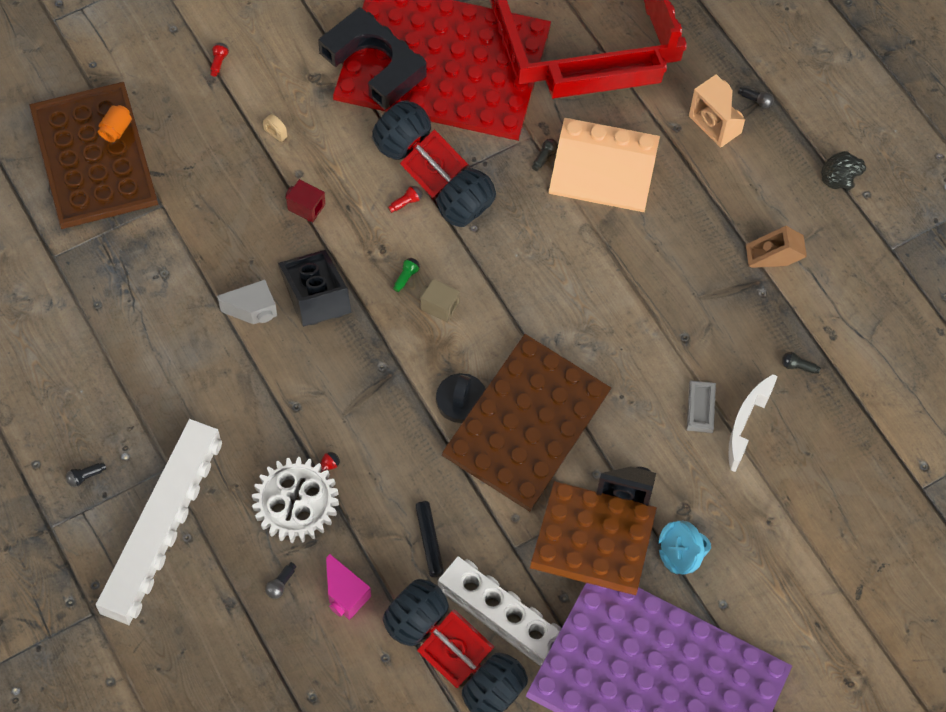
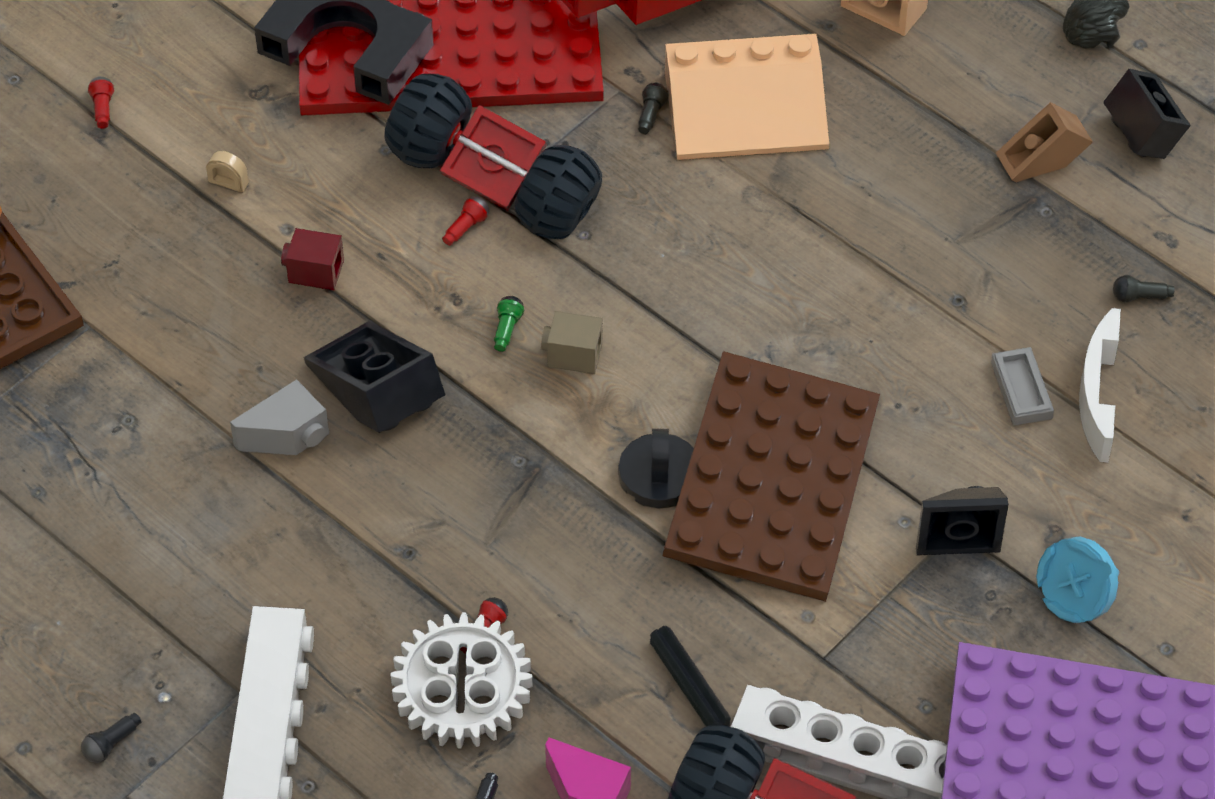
camera: 15 degrees left, 10 degrees down
dark orange plate [530,481,657,596] -> none
none -> black brick [1103,69,1191,159]

